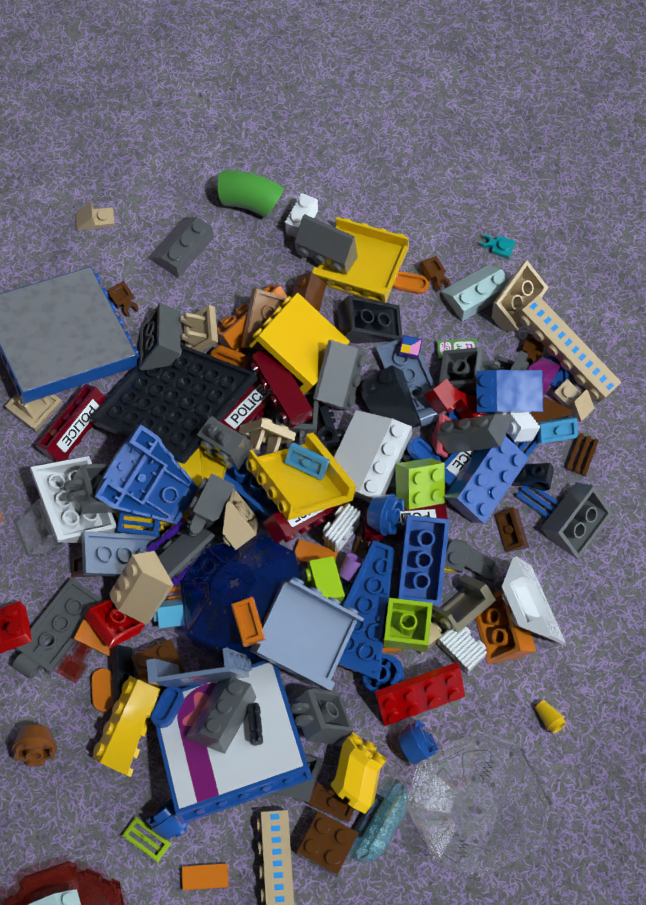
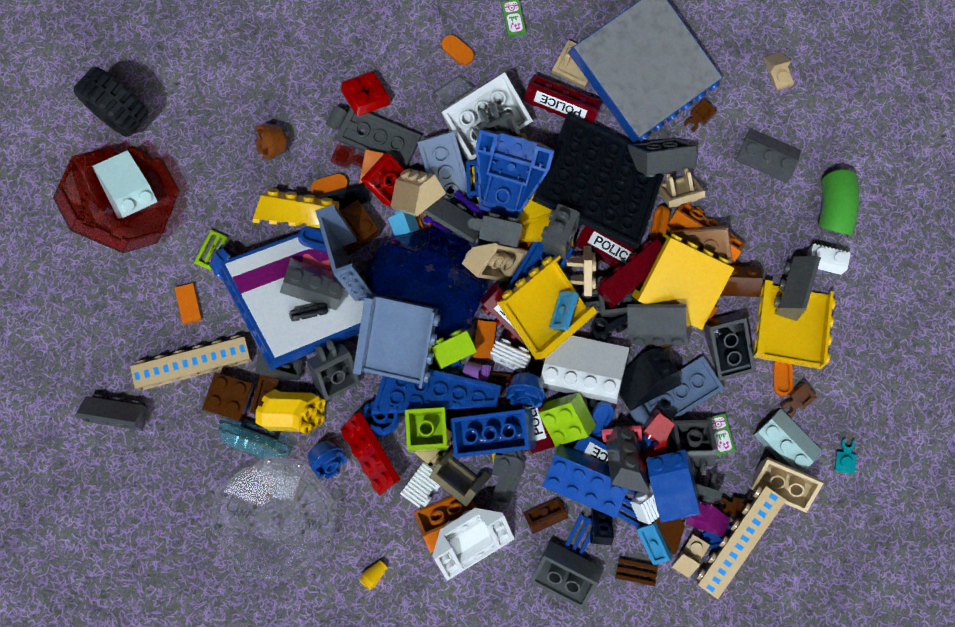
camera: 75 degrees right, 10 degrees up
orange tile [231,597,266,647] -> none
tile [399,335,423,359] -> none

